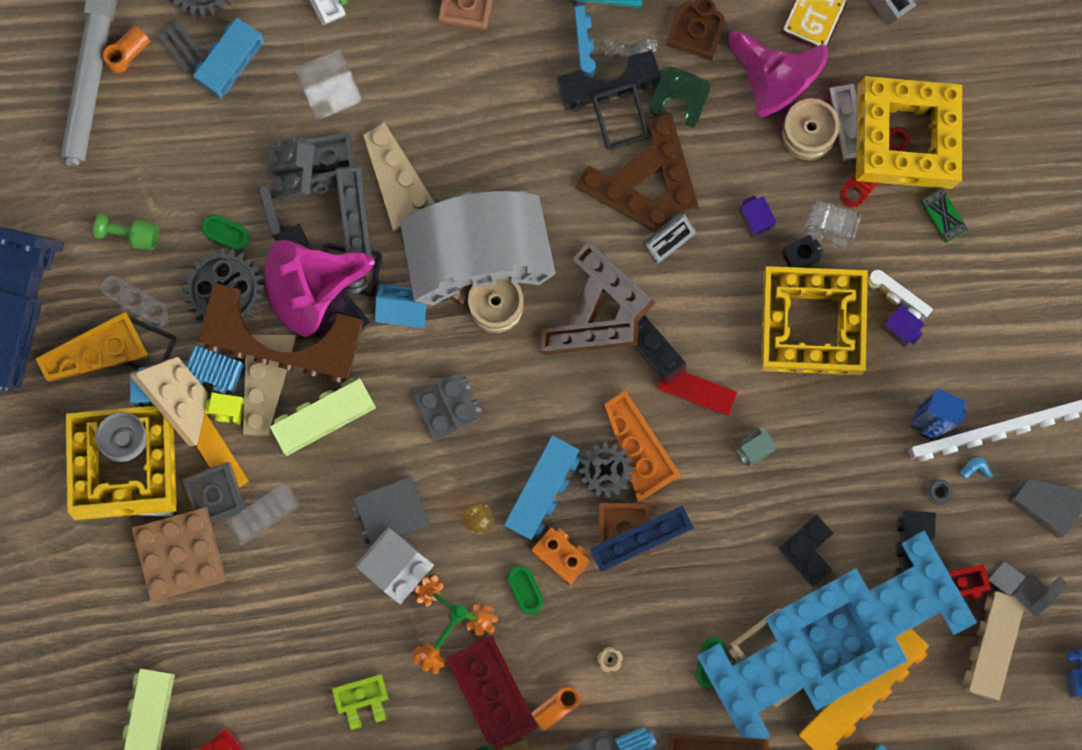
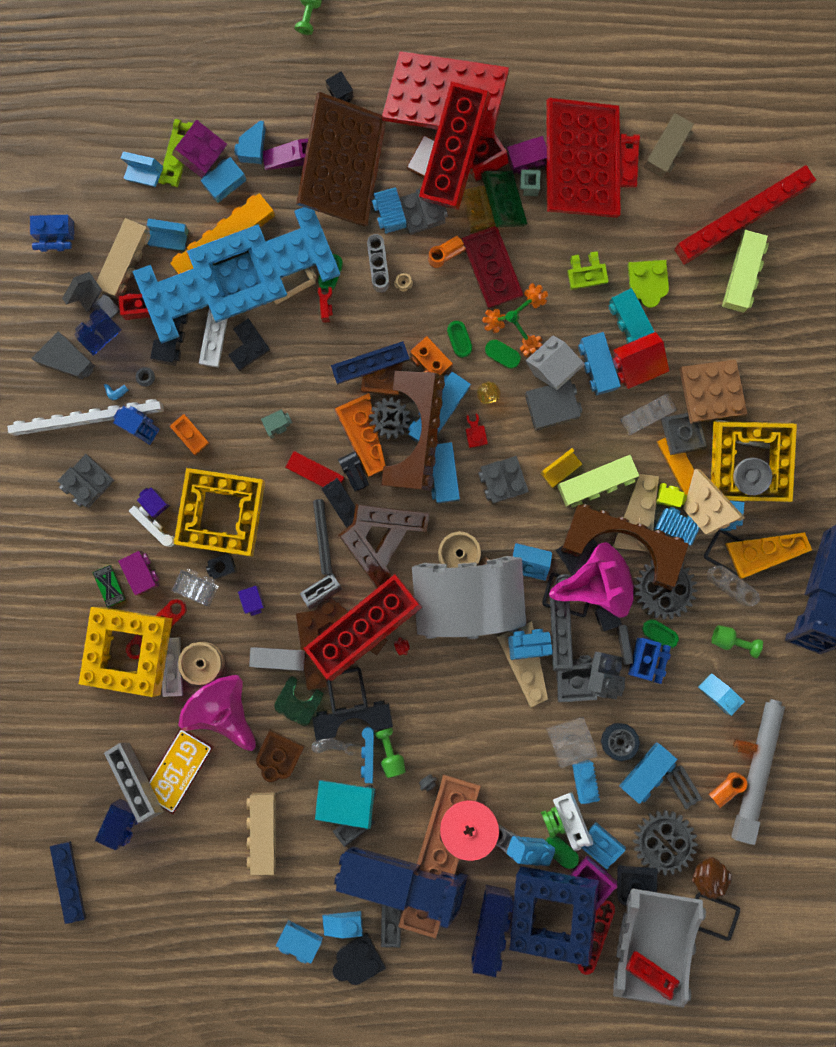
camera: 175 degrees left, 5 degrees up
none -> dark grey plate [58,454,115,508]
none -> clear blue brick [74,309,122,356]
none -> magenta brick [118,551,160,596]
none -> dark azure panel [147,218,189,251]
none -> orange plate [170,414,210,455]
none -> white plate [199,308,228,368]
none -> light grey beam [249,647,305,670]
none -> red brick [303,574,423,681]
none -> dark grey axle [313,499,332,575]
none -> red plate [318,287,333,322]
none -> black piece [338,451,369,492]
none -> light grey beam [367,234,389,293]
none -> bright green piece [374,727,406,778]
none -> reddish brown arch [381,371,445,491]
none -> red plate [394,637,410,656]
none -> dark grey plate [419,774,437,792]
none -> dark azure brick [431,442,460,504]
none -> red plate [465,413,488,448]
none -> green tile [485,340,521,369]
none -> dark azure brick [508,629,553,660]
none -> yellow panel [540,448,583,488]
none -> dark azure brick [572,760,600,804]
none -> dark azure brick [578,332,620,396]
none -> wheel [601,723,640,761]
none -> teal brick [608,288,655,344]
none -> red brick [613,332,670,389]
none -> lime plate [628,260,669,308]
none -> blue brick [628,638,671,684]
none -> medium azure slope [698,673,745,716]
none -> clear orange plate [733,739,758,754]

